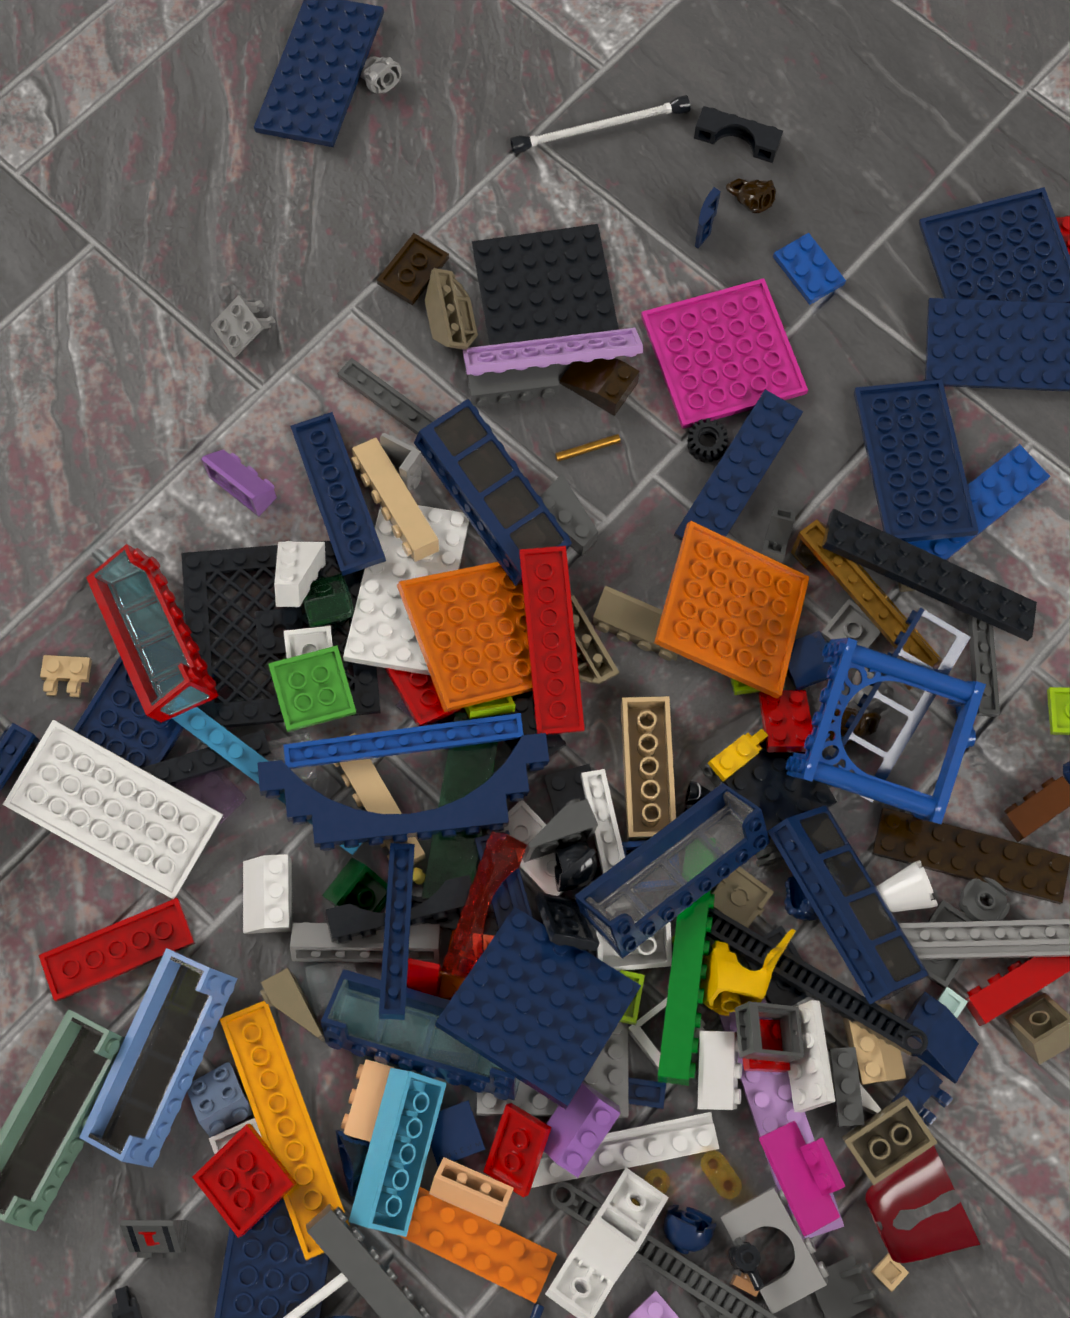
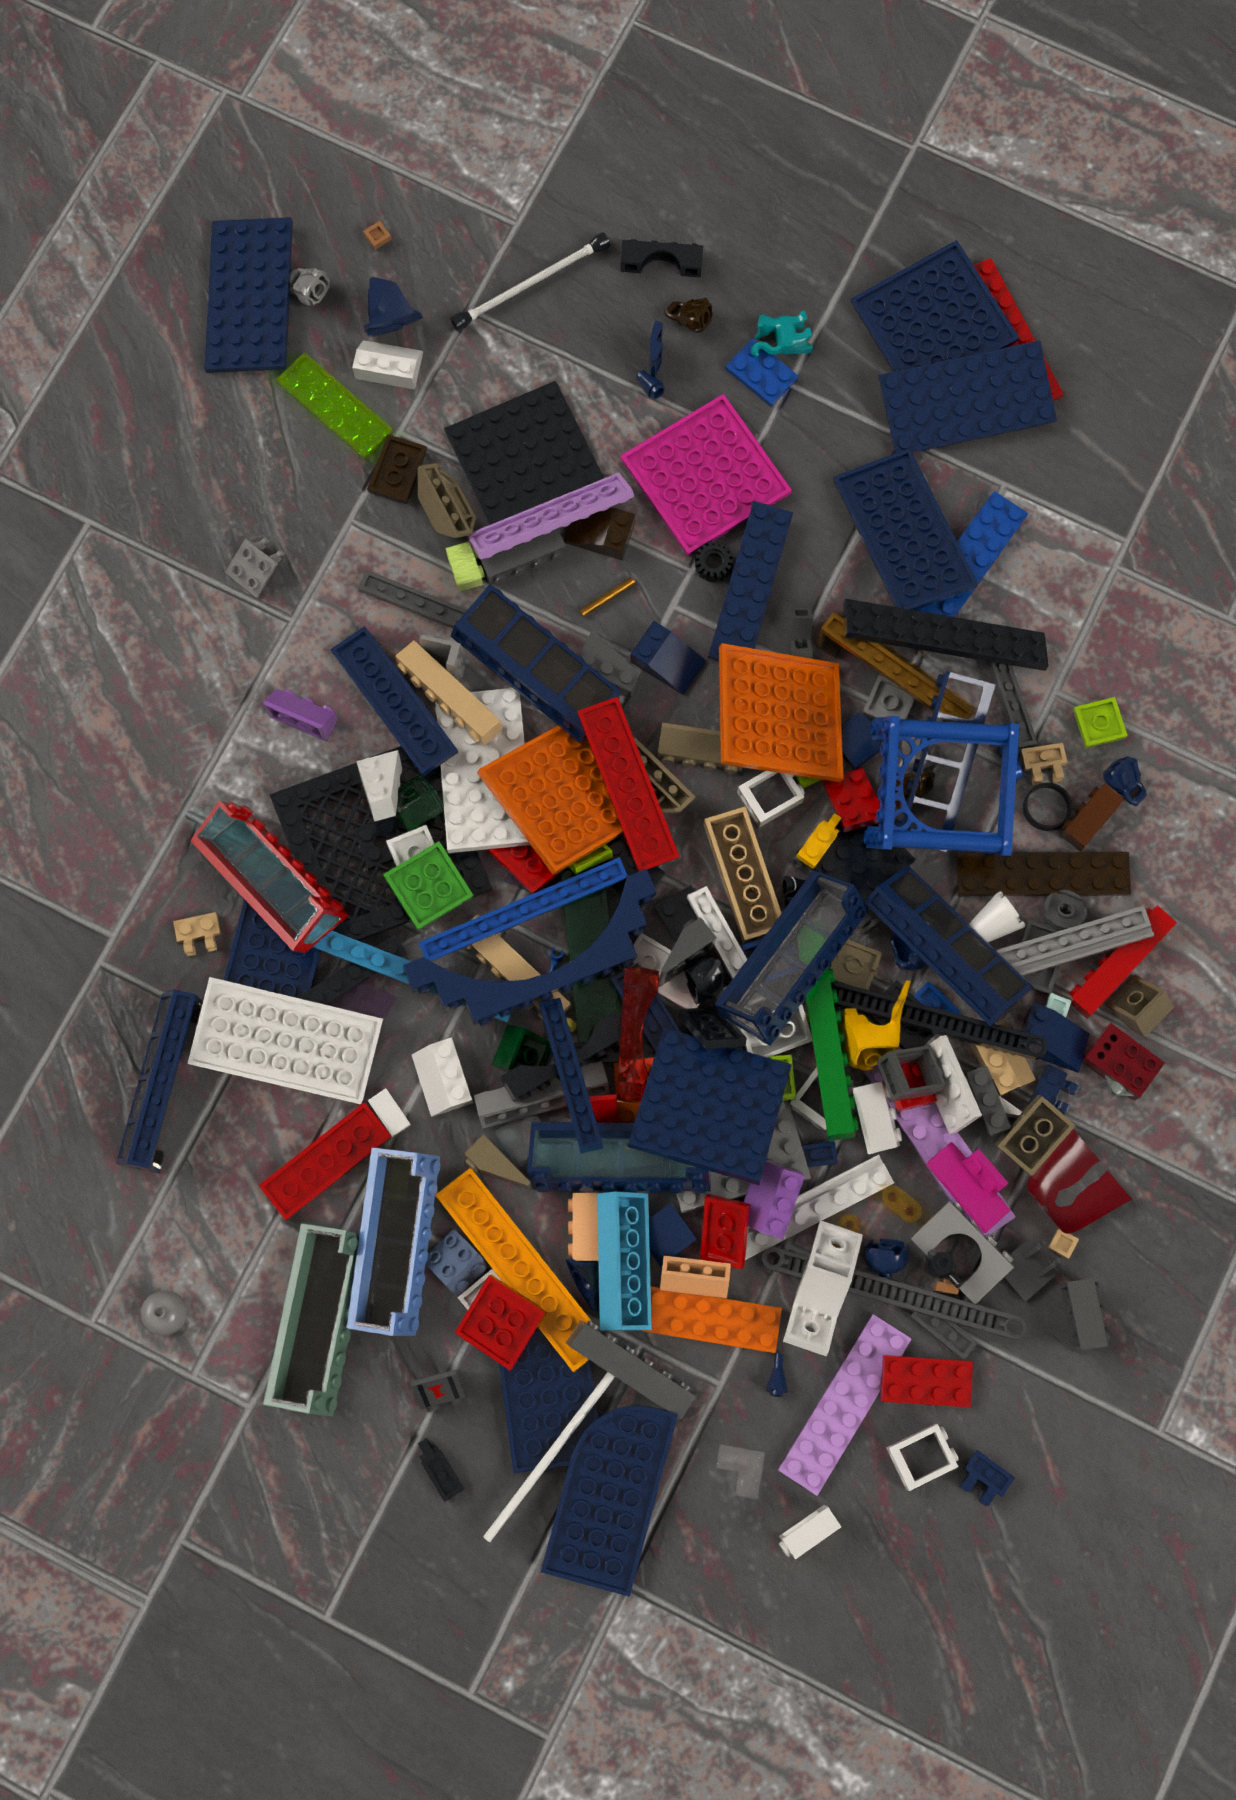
camera: 15 degrees left, 5 degrees up
none -> clear neon green plate [276,352,394,460]
none -> white slope [352,340,423,390]
none -> medium nougat plate [363,221,392,250]
none -> dark blue piece [364,277,423,337]
none -> white tile [368,1088,411,1137]
none -> yellowish green brick [445,541,485,592]
none -> blue hand [549,947,563,973]
none -> dark blue slope [630,621,706,695]
none -> dark blue cone [636,370,665,400]
none -> white window [737,771,805,828]
none -> teal animal [751,311,813,358]
none -> blue plate [914,981,960,1014]
none -> tan plate [1020,743,1067,786]
none -> black tyre [1023,782,1072,831]
none -> dark red piece [1082,1023,1165,1101]

